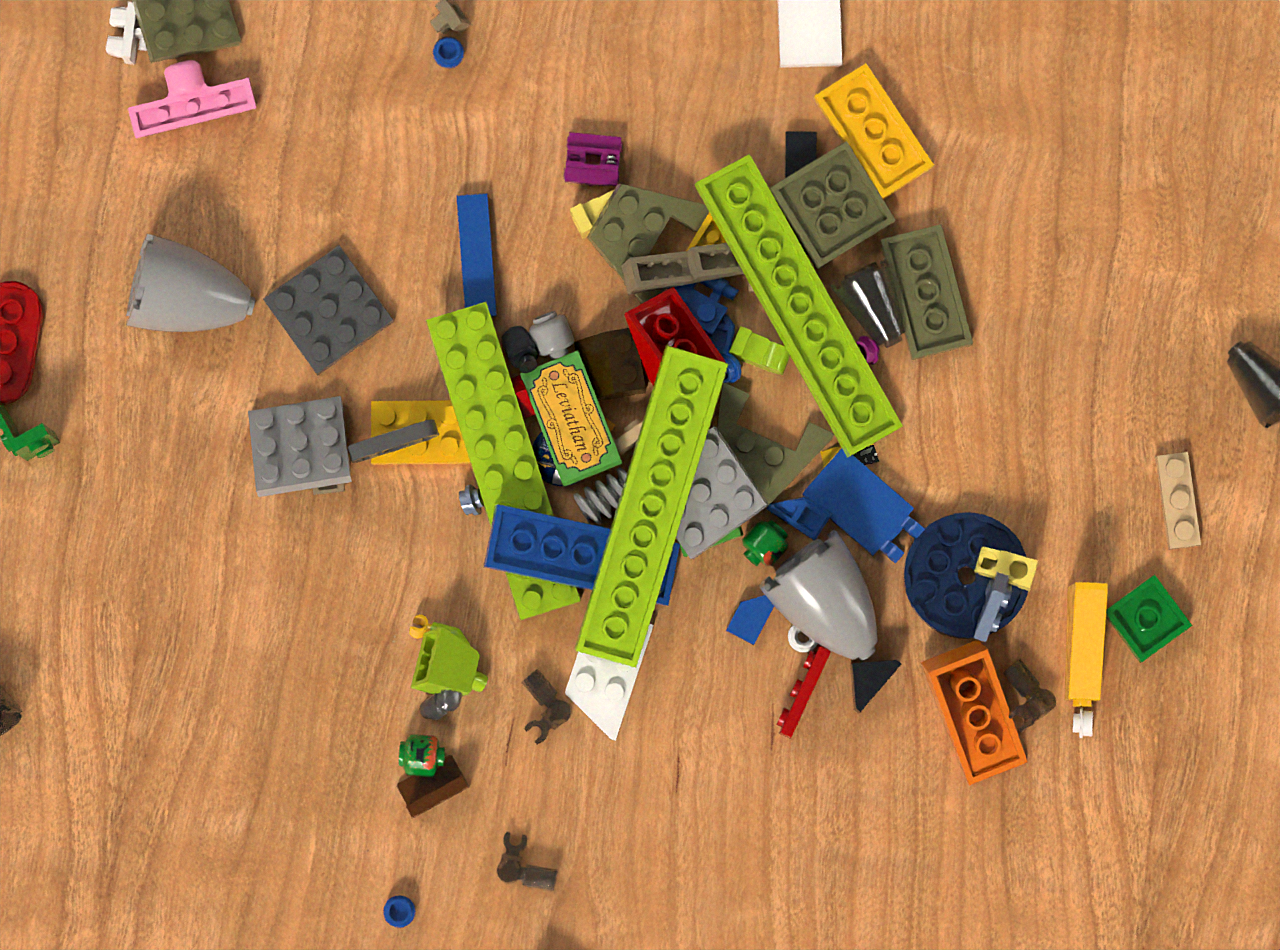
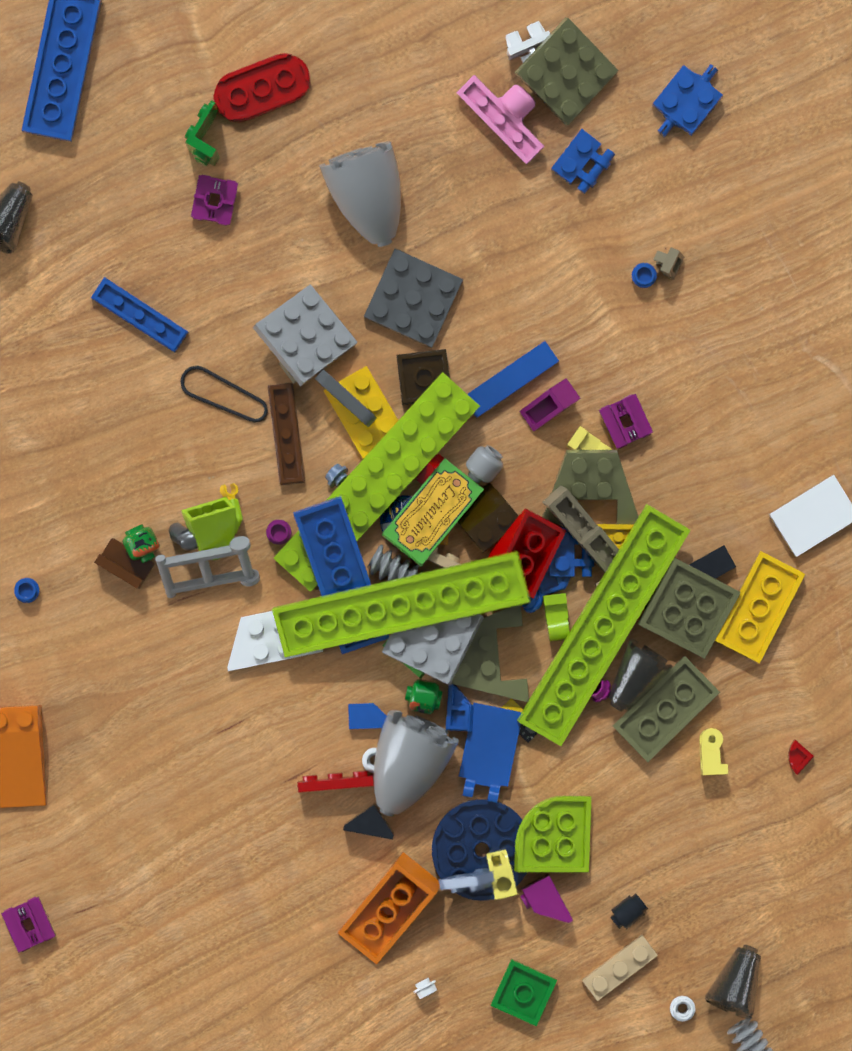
camera: 60 degrees right, 5 degrees up
clear smoke bar [497,832,558,891] -> none
black arm [501,326,538,373] -> none
clear smoke bar [521,669,573,744] -> none
clear smoke bar [1003,659,1056,732] -> none
yellow slope [1065,582,1108,707] -> none
none -> blue tile [91,277,189,353]
none -> light grey piece [155,536,260,598]
none -> black piece [180,366,268,422]
none -> magenta piece [191,174,239,225]
none -> magenta plate [266,520,291,545]
none -> reddish brown tile [268,383,305,485]
none -> dark brown plate [396,349,450,405]
none -> lime plate [514,796,592,872]
none -> magenta slope [519,378,581,432]
none -> magenta slope [520,874,573,923]
none -> blue plate [551,129,615,194]
none -> black brick [610,893,648,930]
none -> white plate [670,996,695,1022]
none -> light yellow leg [699,728,728,775]
none -> red tile [788,739,814,775]

